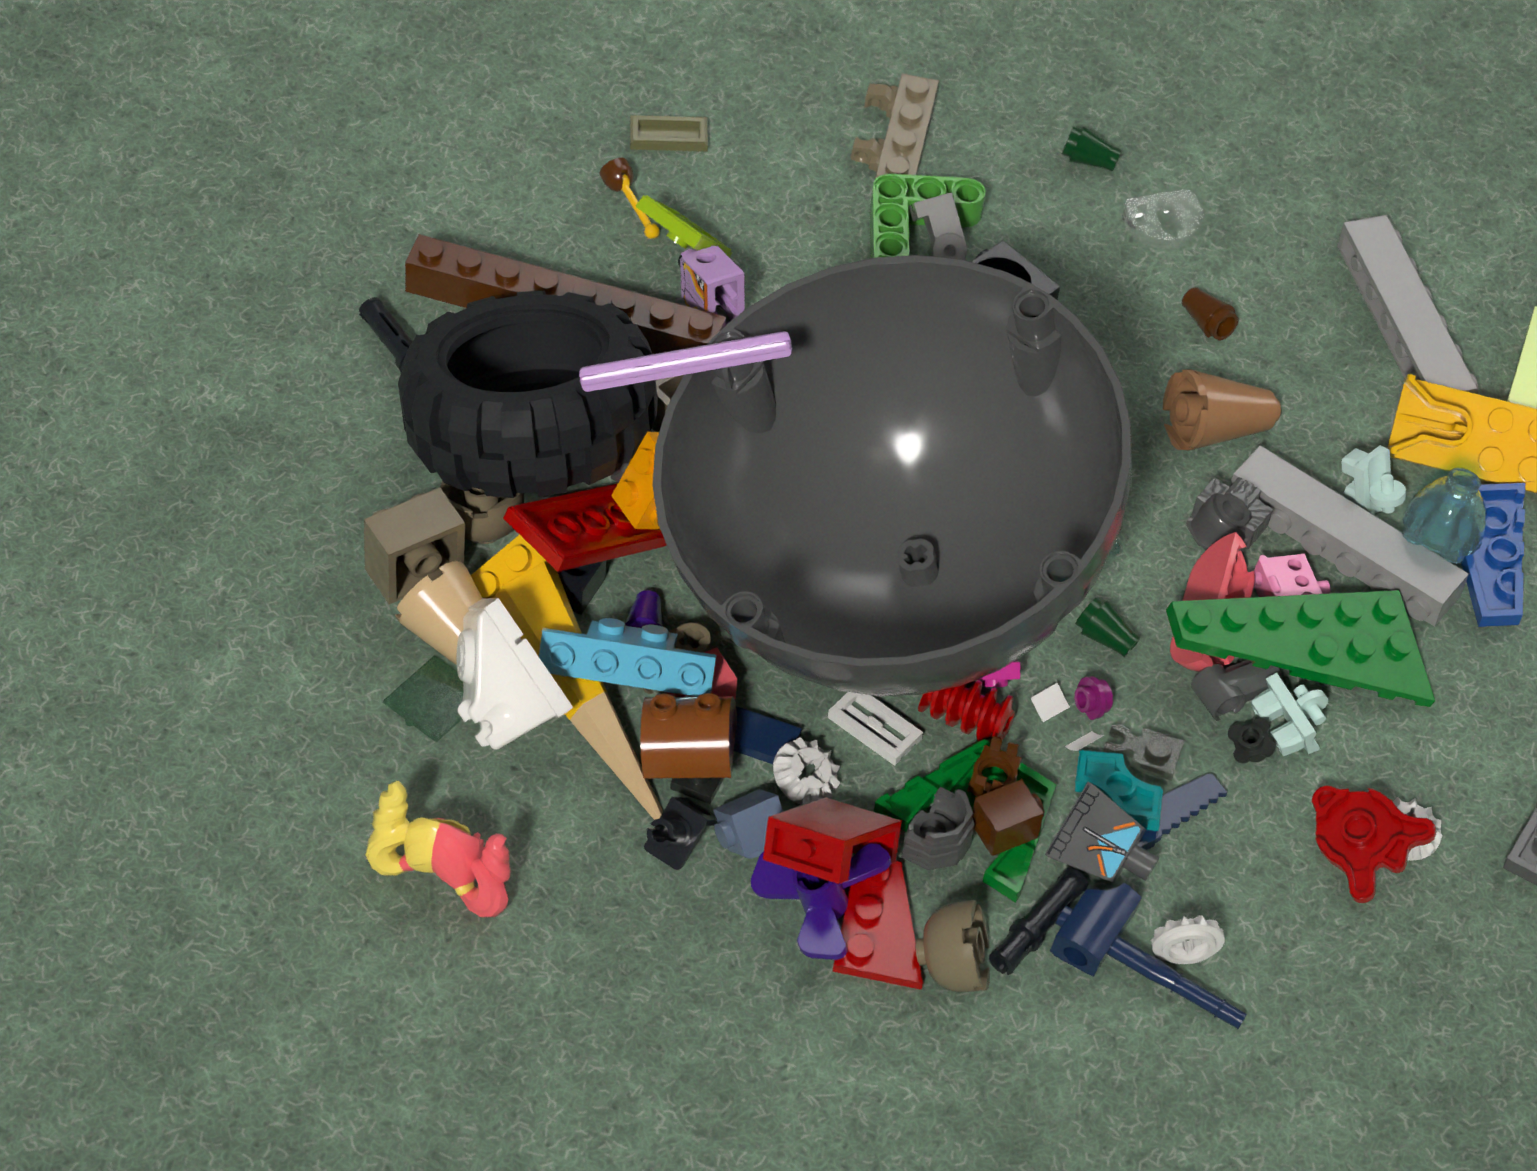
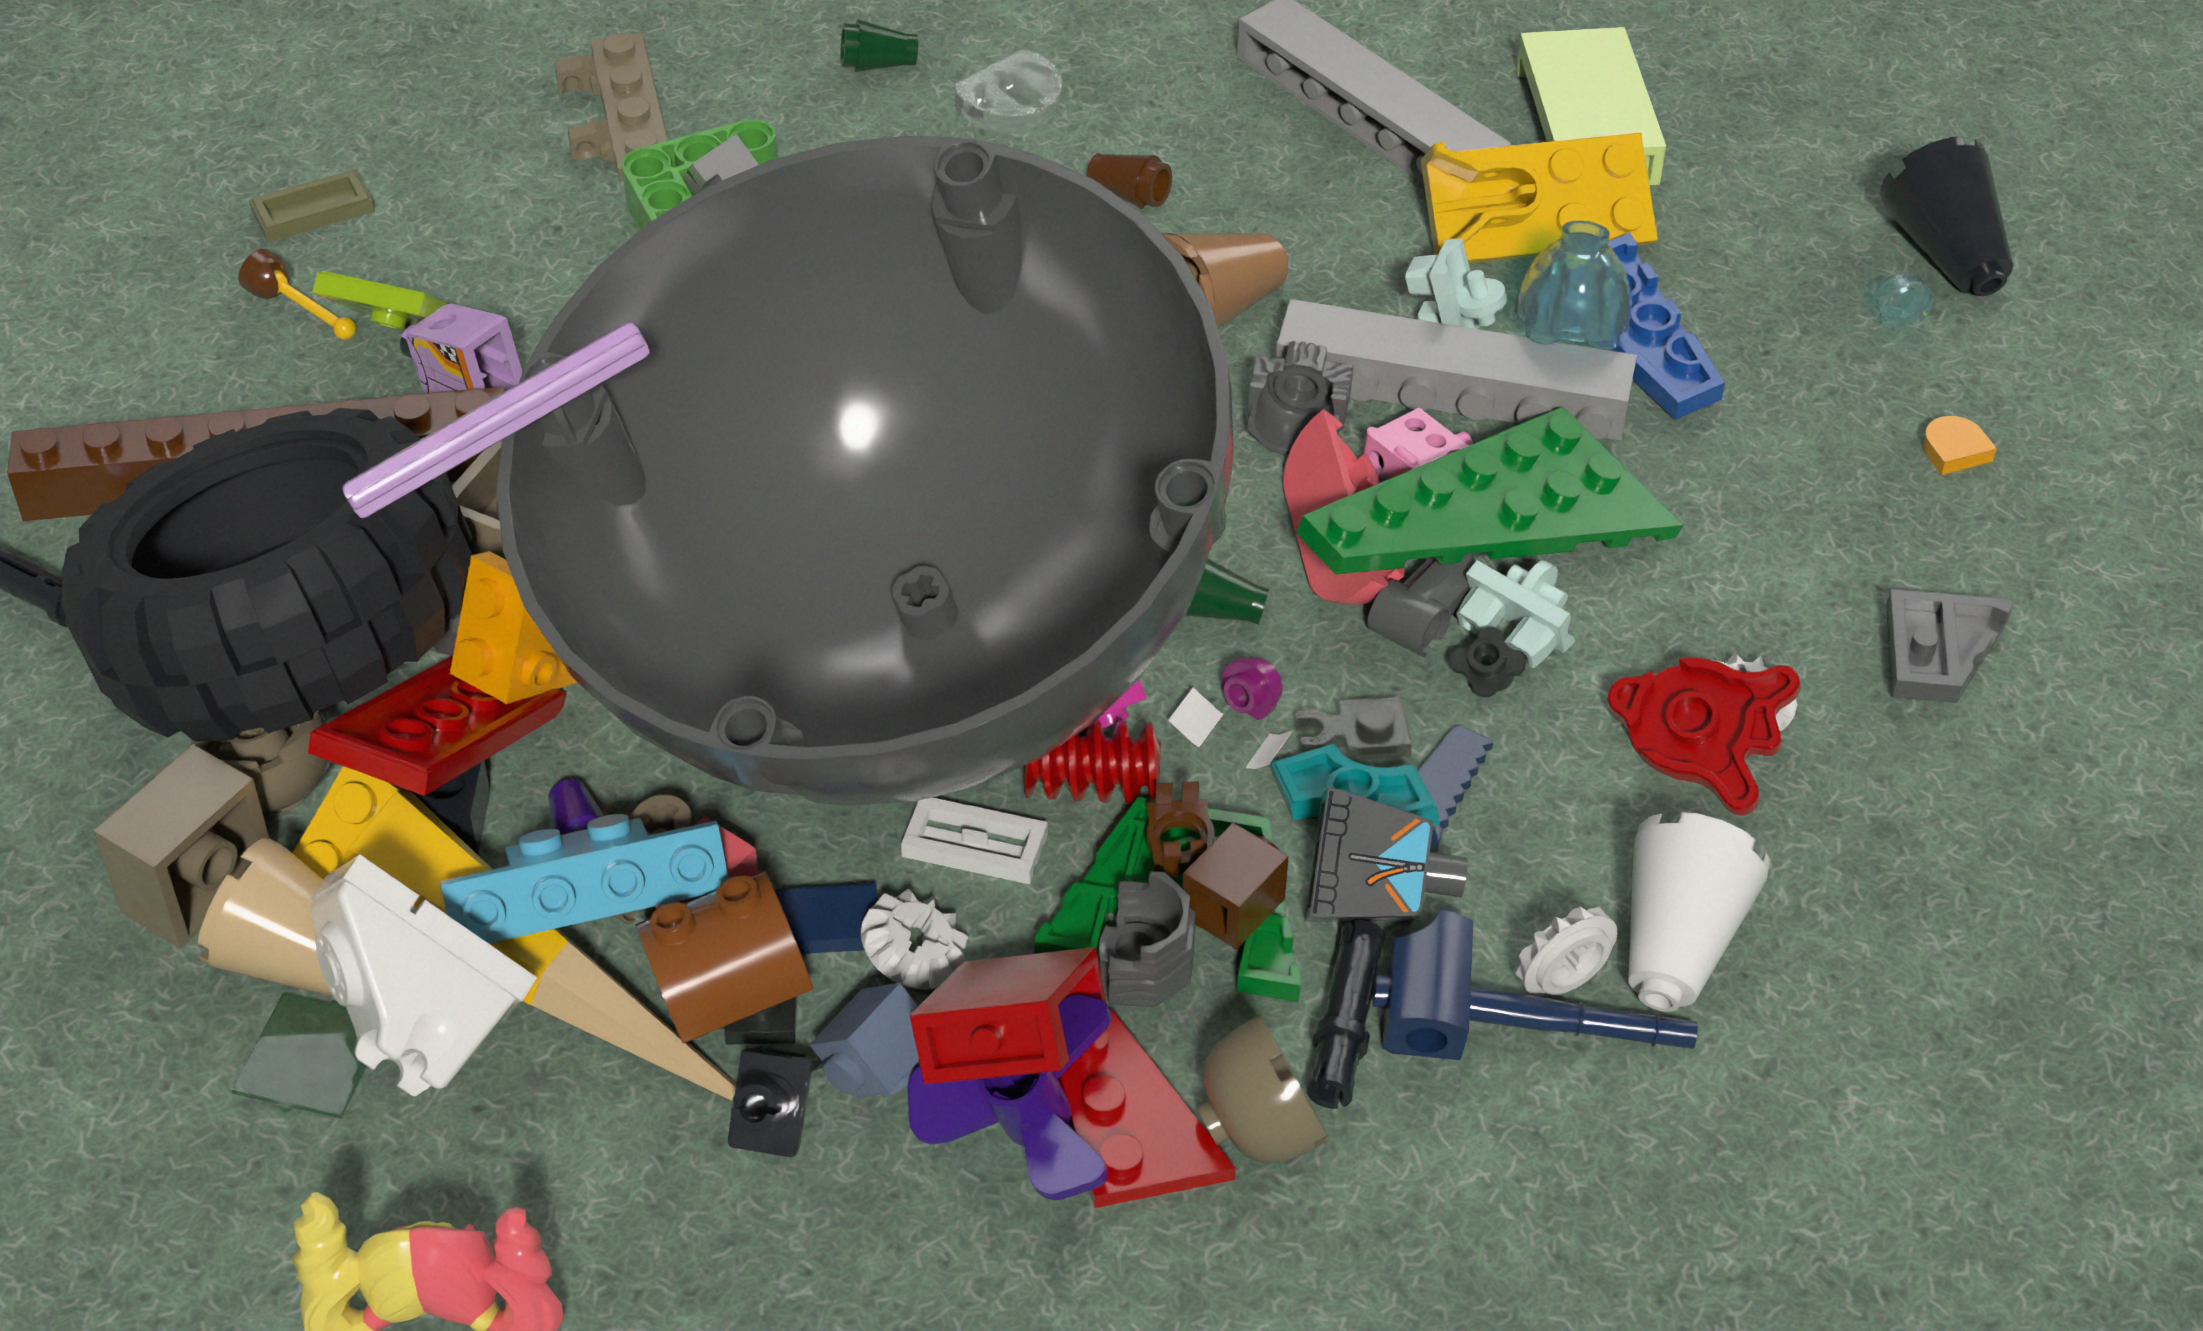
camera: 20 degrees left, 5 degrees down
none -> white cone [1628,812,1771,1012]

